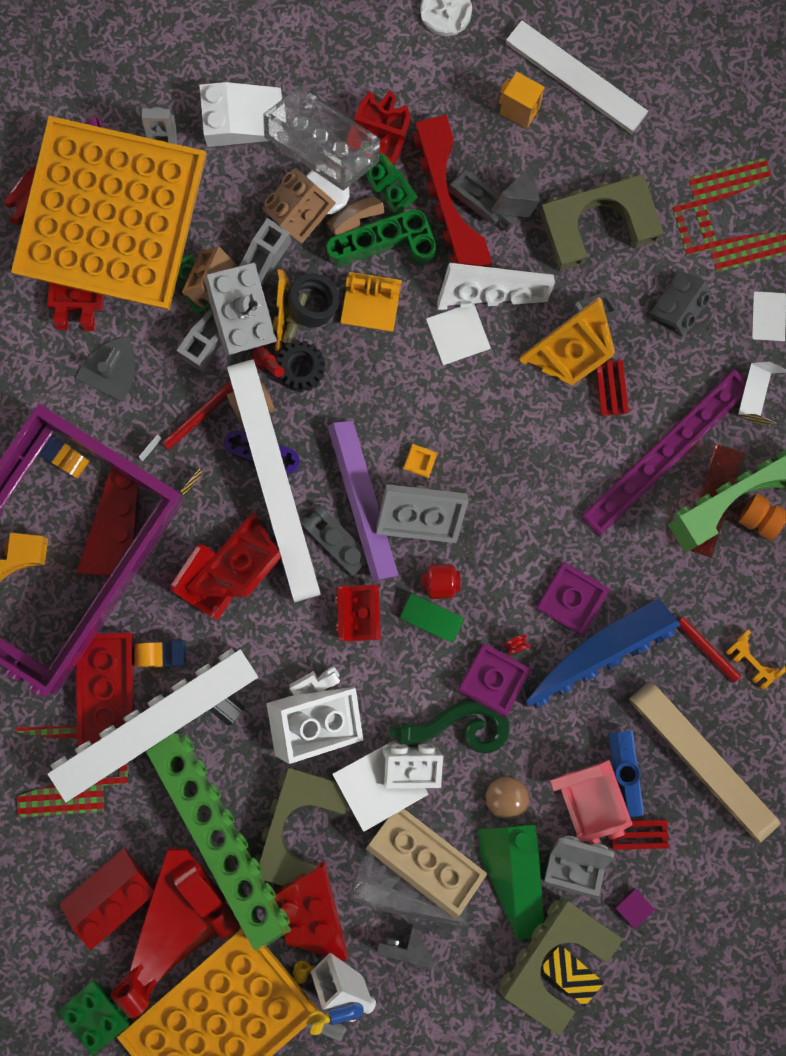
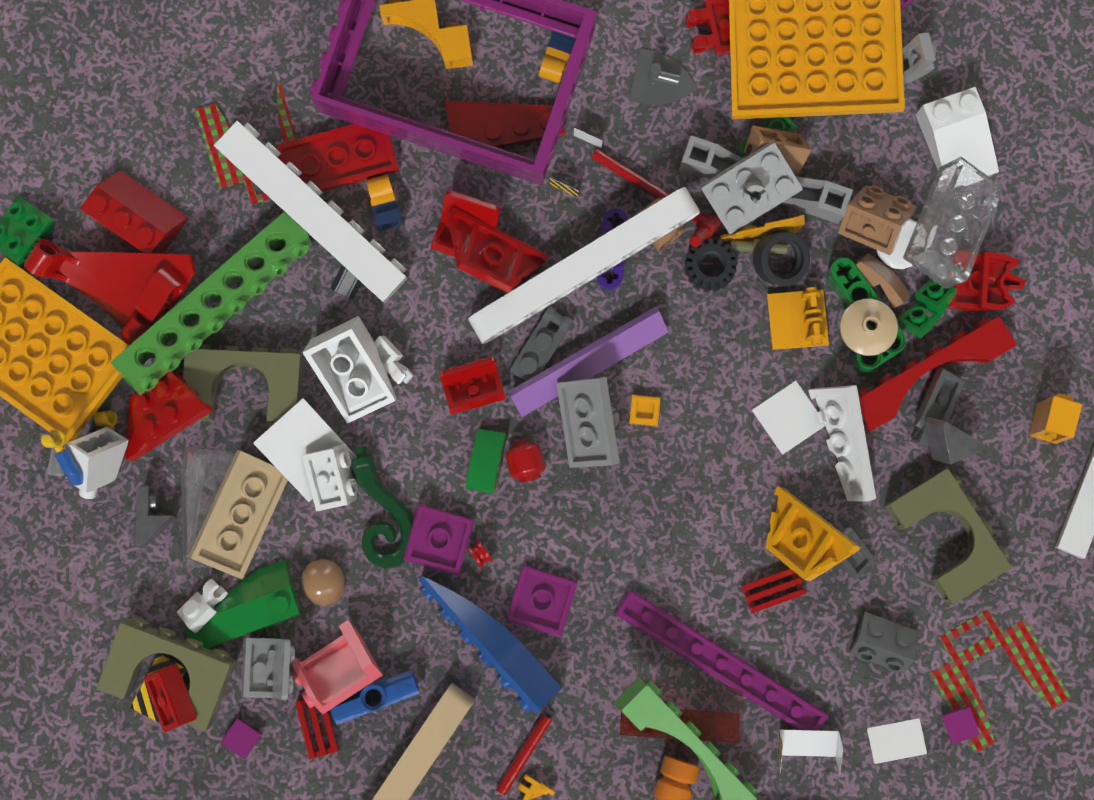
camera: 75 degrees right, 0 degrees up
none -> red slope [144,664,197,733]
none -> white plate [177,579,228,633]
none -> tan dish [840,299,898,356]
none -> magenta tile [941,706,980,744]

